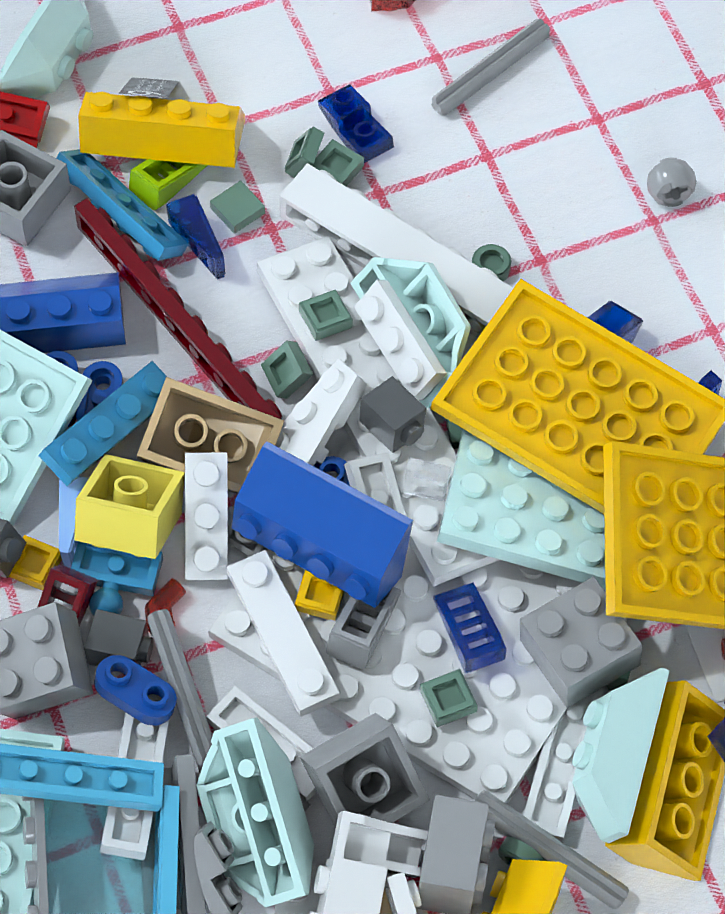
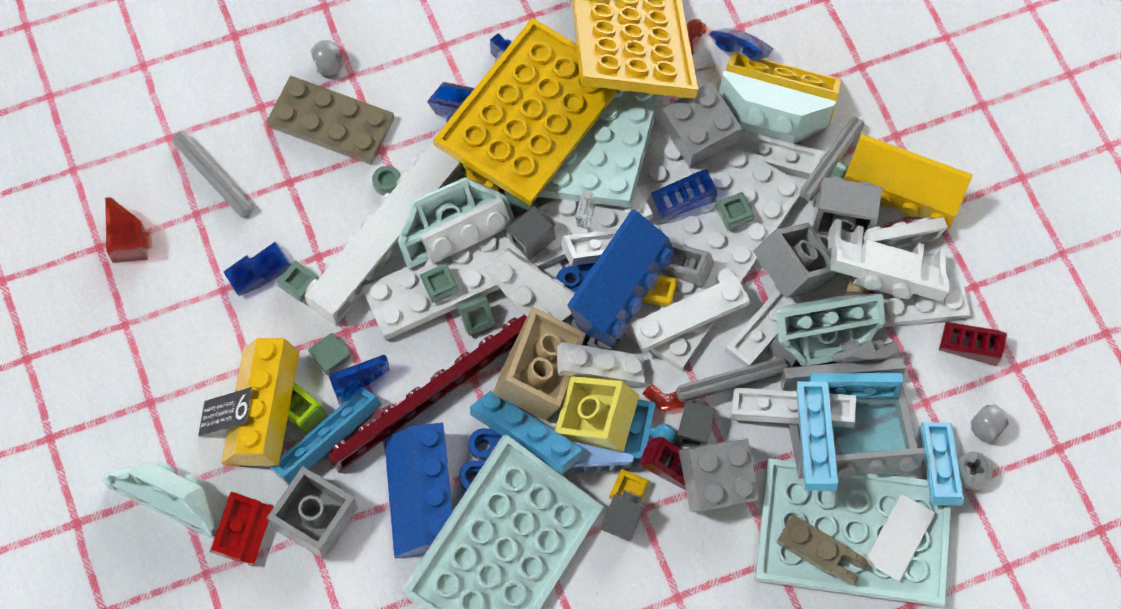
camera: 90 degrees left, 5 degrees up
blue plate [94,655,177,726] -> none
sand green tile [284,126,325,178] -> none
none -> dark tan plate [266,75,394,165]

